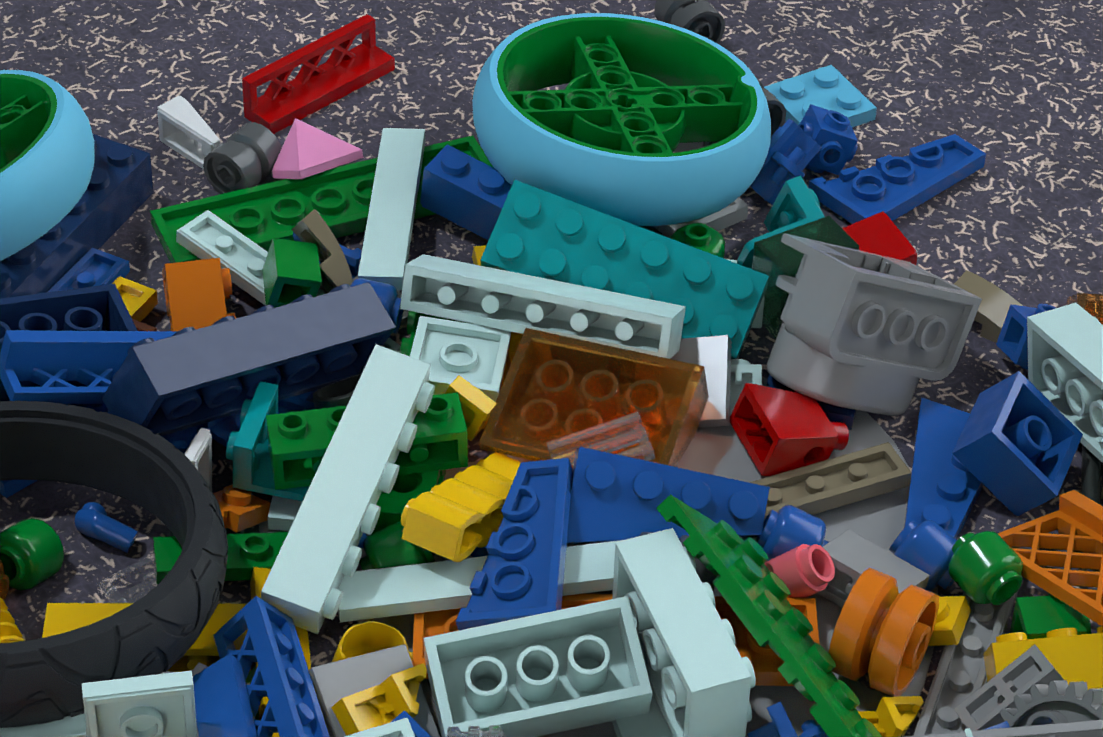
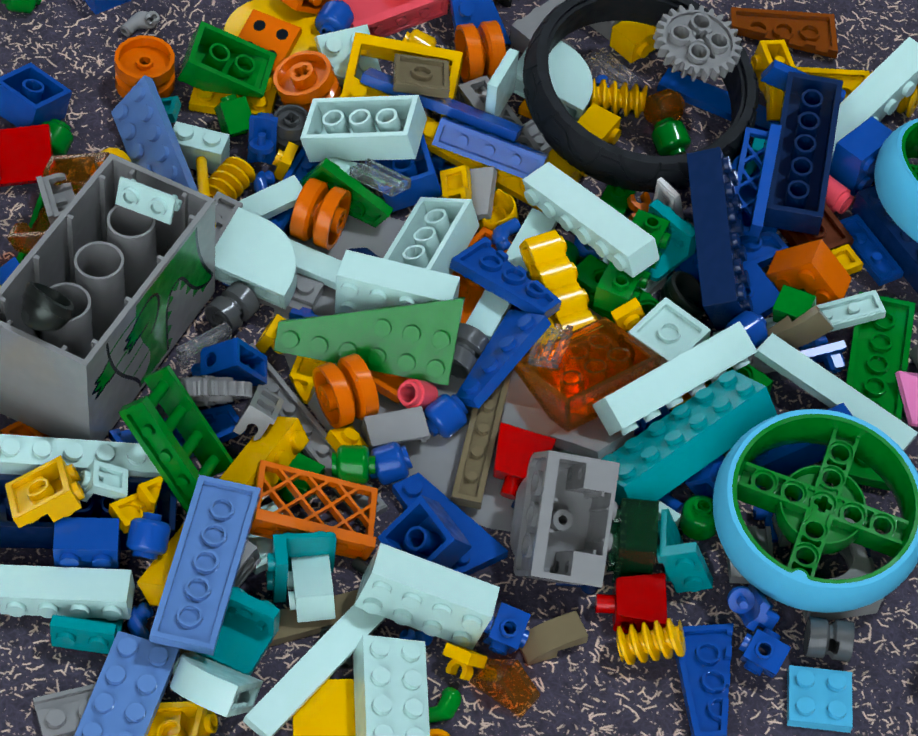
camera: 120 degrees right, 10 degrees up
none -> blue arm [491,218,521,251]
none -> yellow piece [616,618,686,665]

